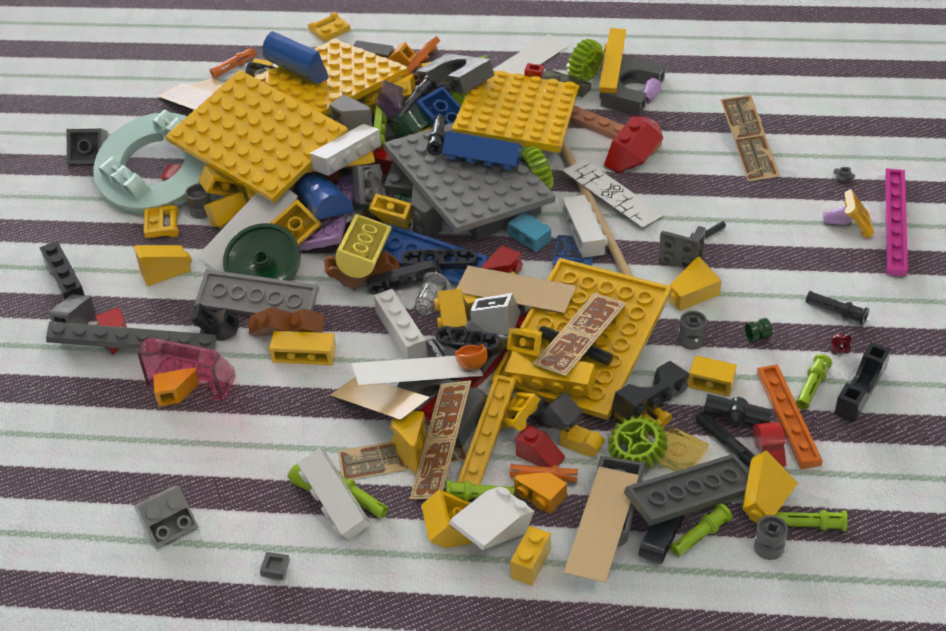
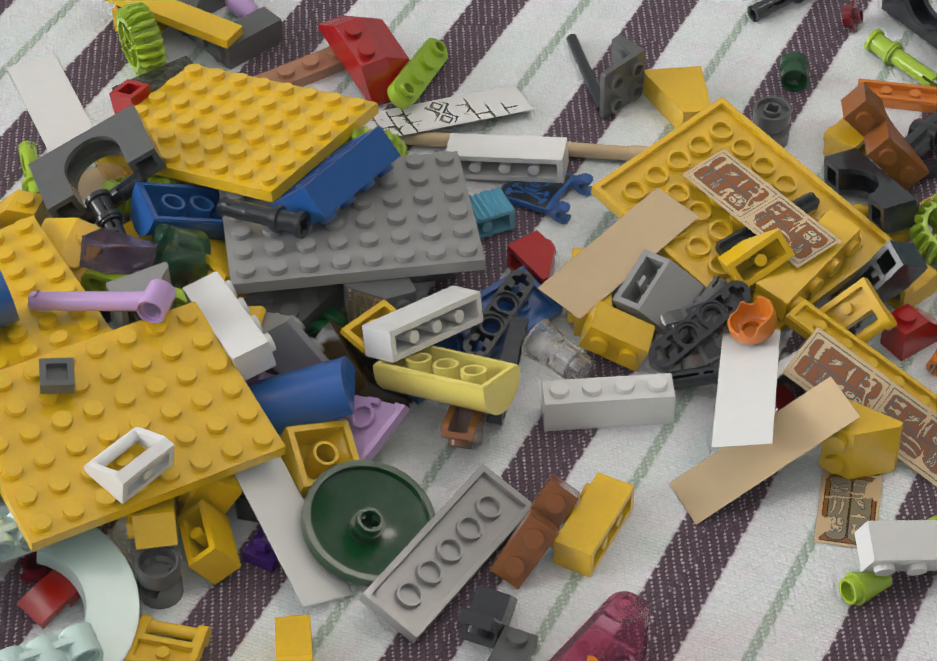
camera: 70 degrees left, 0 degrees up
none -> lavender piece [28,279,176,324]
none -> dark grey plate [39,357,75,394]
none -> white tile [84,426,175,504]
none -> white brick [362,286,483,363]
none -> lime plate [387,38,448,110]
none -> dark orange arch [841,82,929,191]

